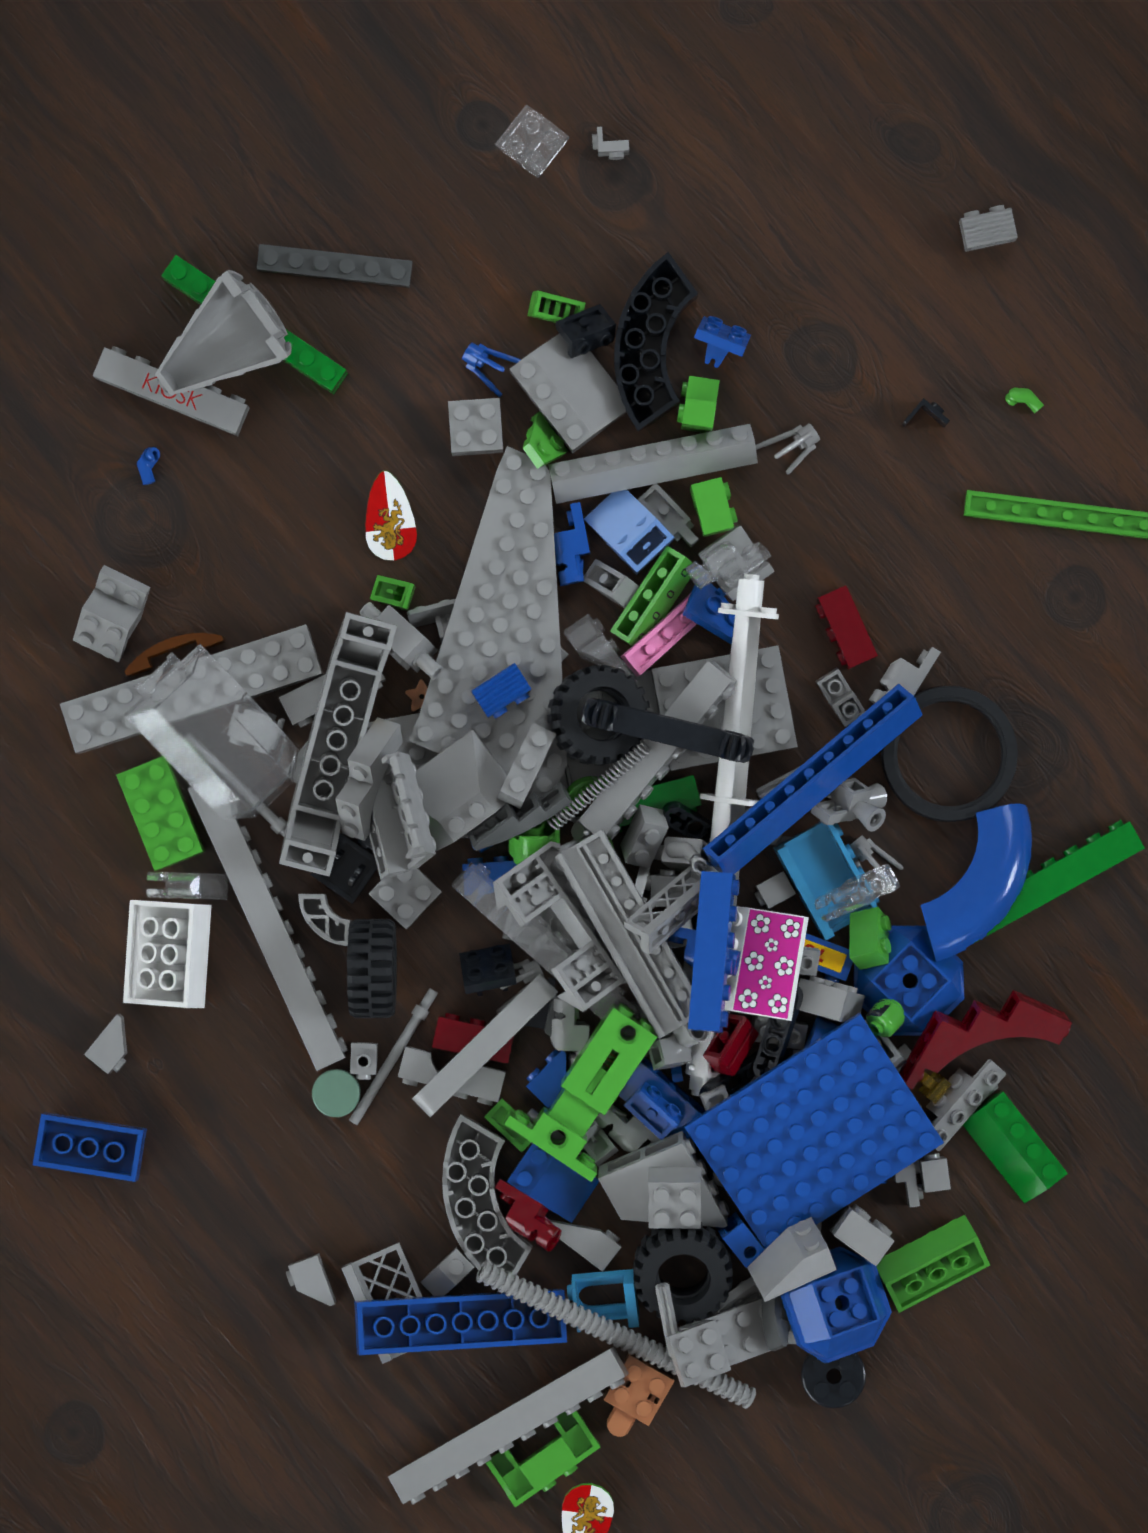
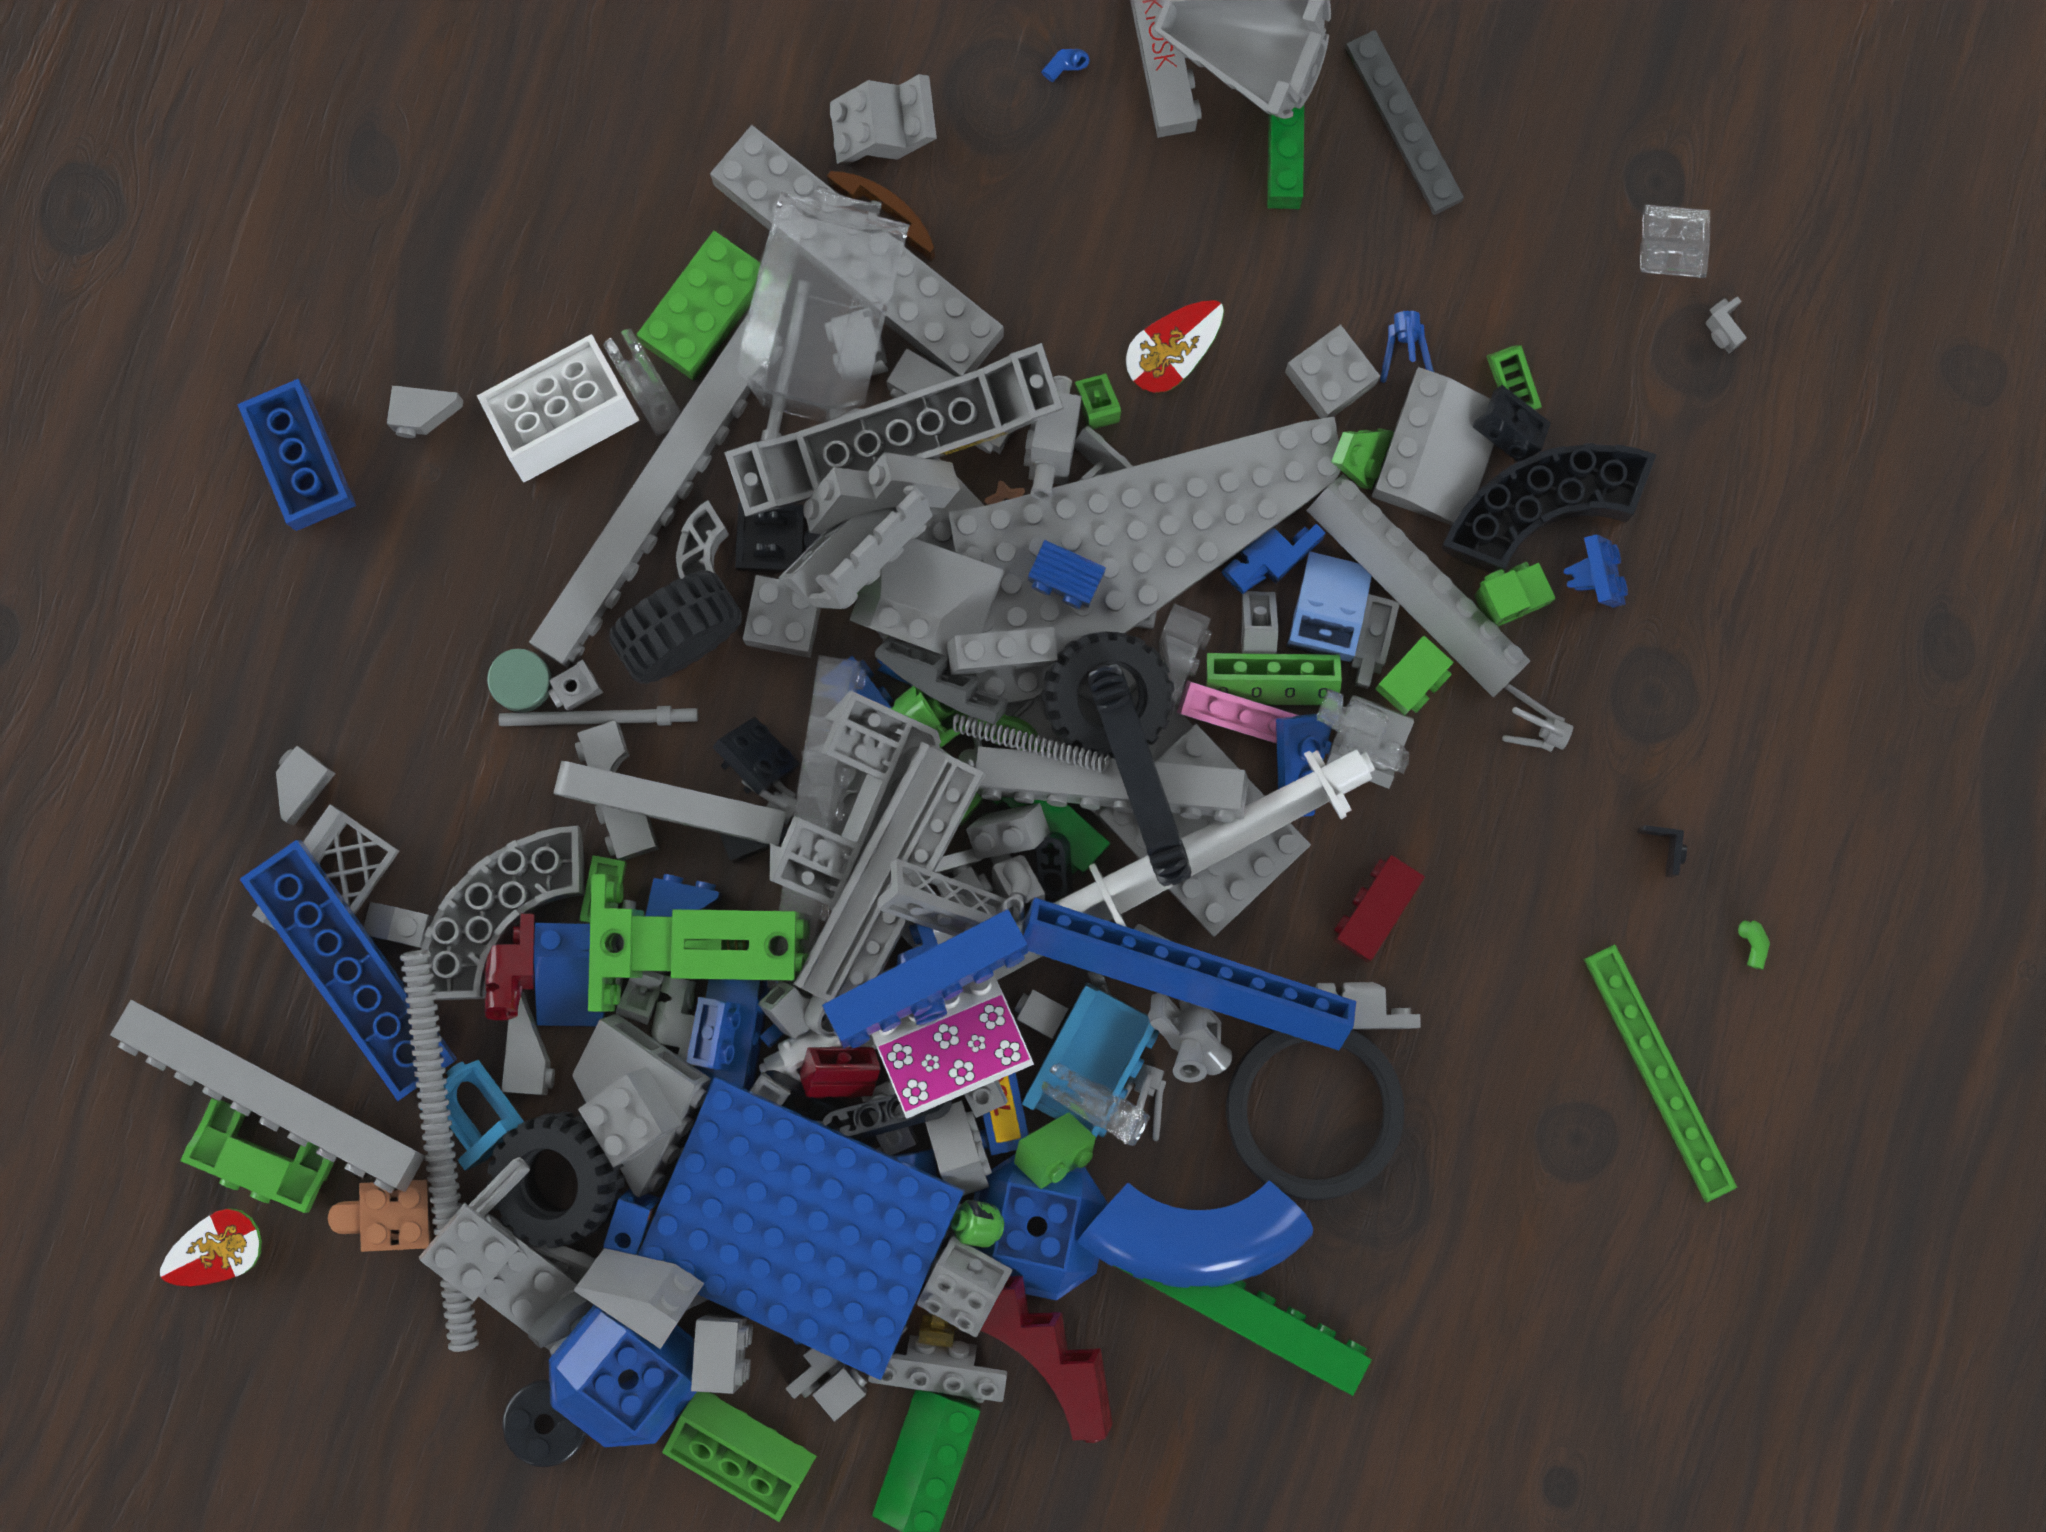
camera: 55 degrees right, 5 degrees down
dark red brick [432,1012,514,1064] -> none
light grey plate [544,995,589,1068] -> none
light grey slope [815,667,865,727] -> none
light grey brick [959,205,1018,252] -> none
none -> light grey bracket [917,1236,1013,1337]

